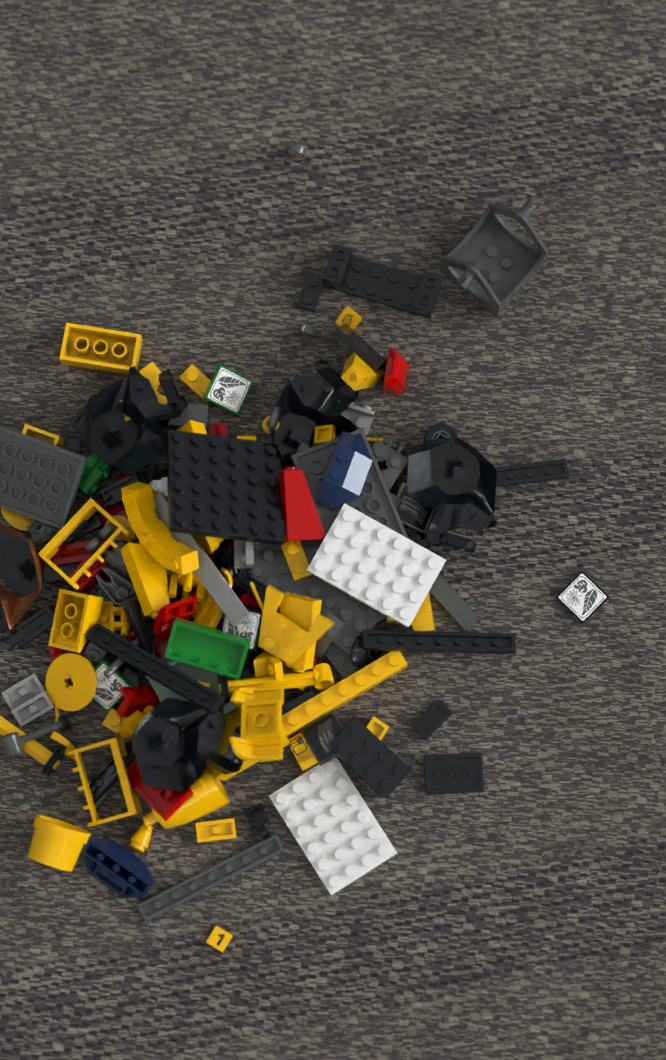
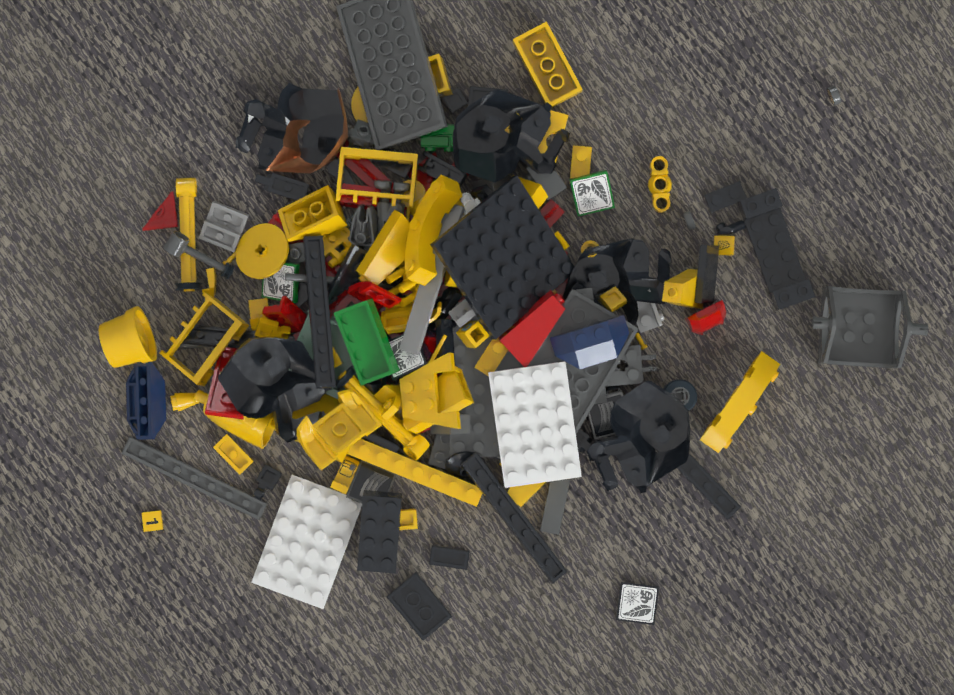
camera: 50 degrees right, 10 degrees up
none -> yellow brick [456,320,489,348]
none -> yellow piece [648,156,672,213]
none -> yellow brick [700,351,780,453]
none -> black arm [716,220,746,236]

